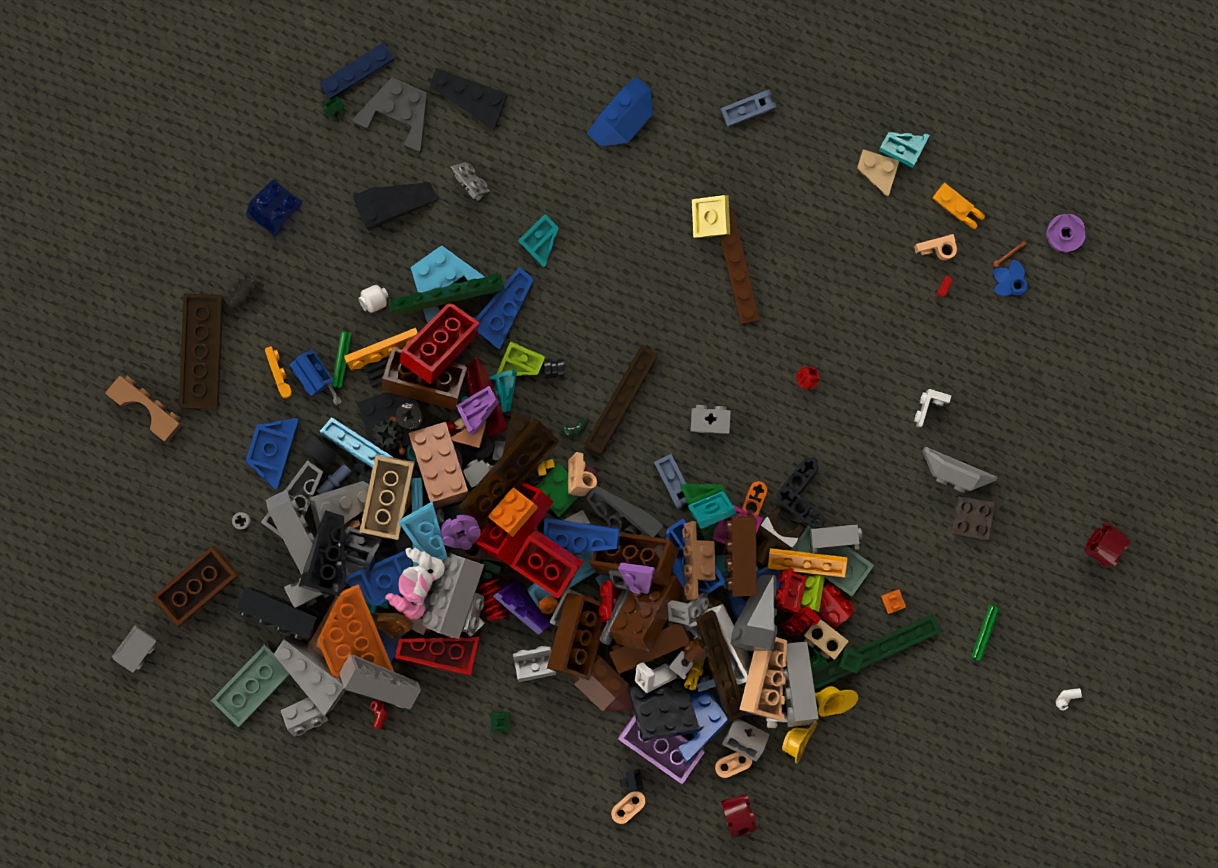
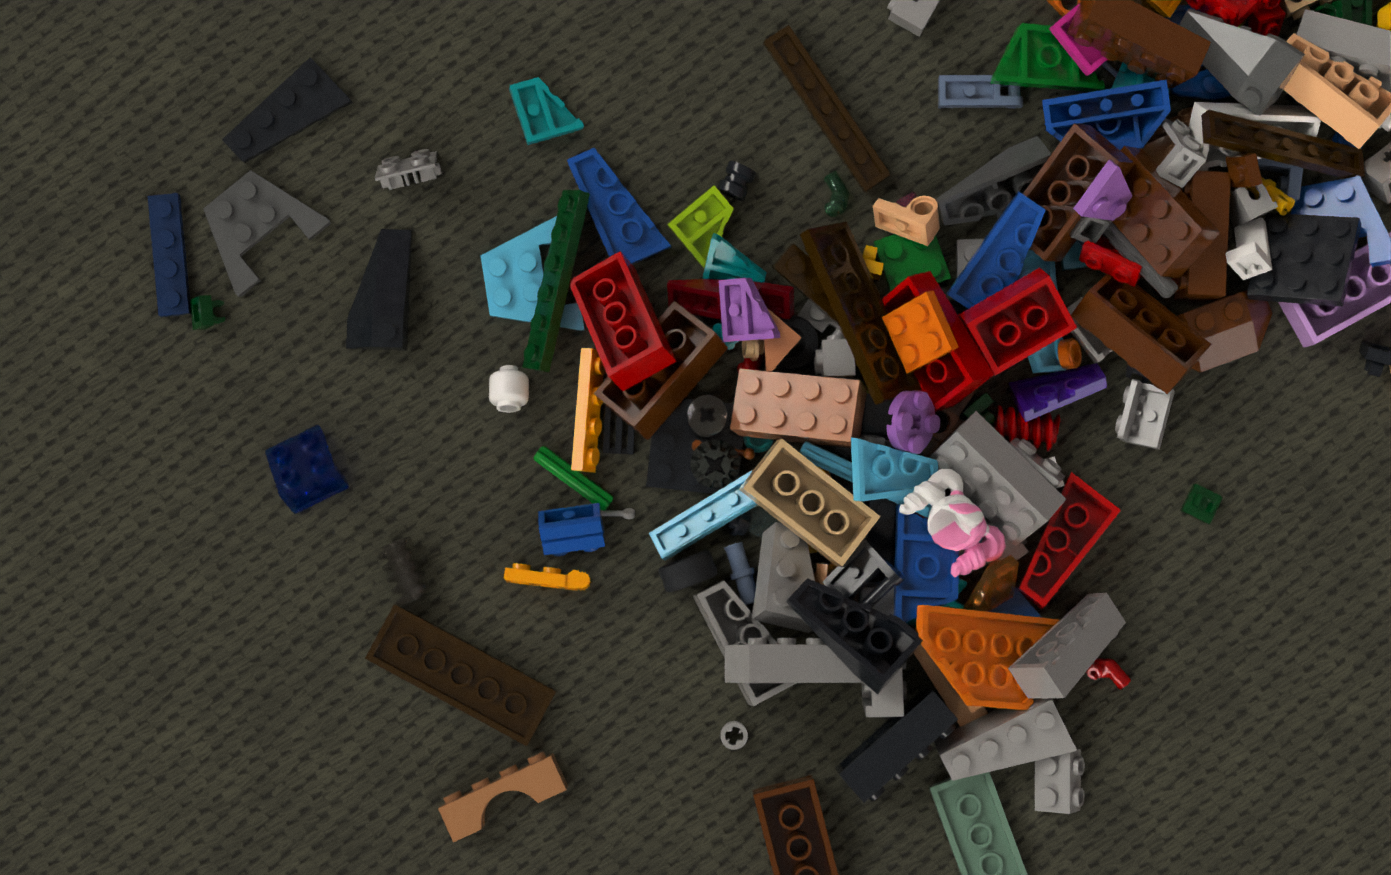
camera: 60 degrees left, 0 degrees up
blue wing [245,418,300,490] -> none
medium nougat bracket [683,521,715,601] -> none
teal plate [688,491,737,529] -> none

